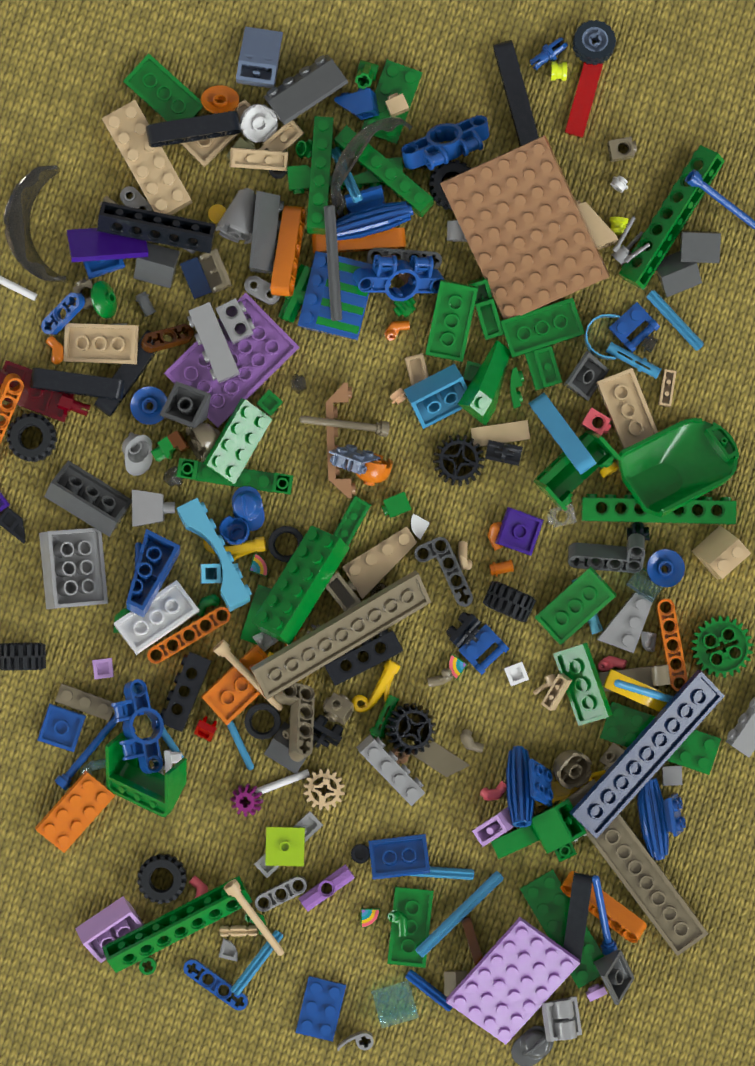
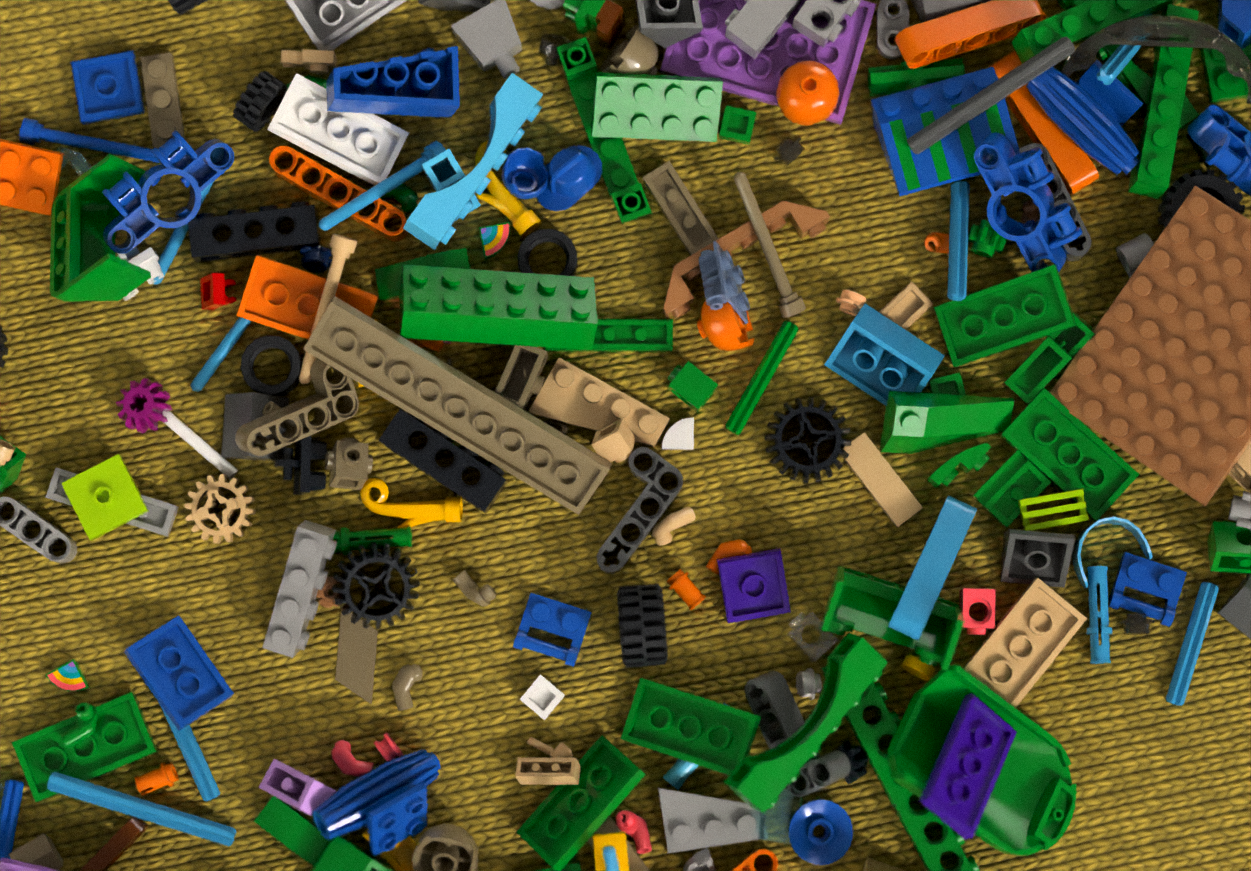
camera: 65 degrees right, 5 degrees down
lavender plate [92,658,114,679] -> none
white tile [253,633,279,651] -> none
medium lavender piece [298,864,355,911] -> none
black tile [351,844,370,863] -> none
black hips [446,612,482,649] -> none
tile [449,654,468,680] -> none
black hips [485,440,523,466] -> none
tan piece [658,369,676,407] -> none
none -> orange pin [135,762,179,796]
none -> black tyre [233,71,288,132]
none -> tan plate [281,49,337,75]
none -> dark blue plate [300,245,332,273]
none -> dark azure piece [319,141,446,231]
none -> coral bush [374,733,404,761]
none -> tan plate [591,418,636,463]
none -> dark tan plate [642,161,718,256]
none -> green arch [724,633,888,814]
none -> green axle [725,320,799,435]
none -> orange cylinder [776,60,840,126]
none -> white plate [796,668,822,700]
none -> dark purple tile [919,693,1017,840]
none -> dark azure axle [947,180,970,301]
none -> lime tile [1018,489,1089,531]

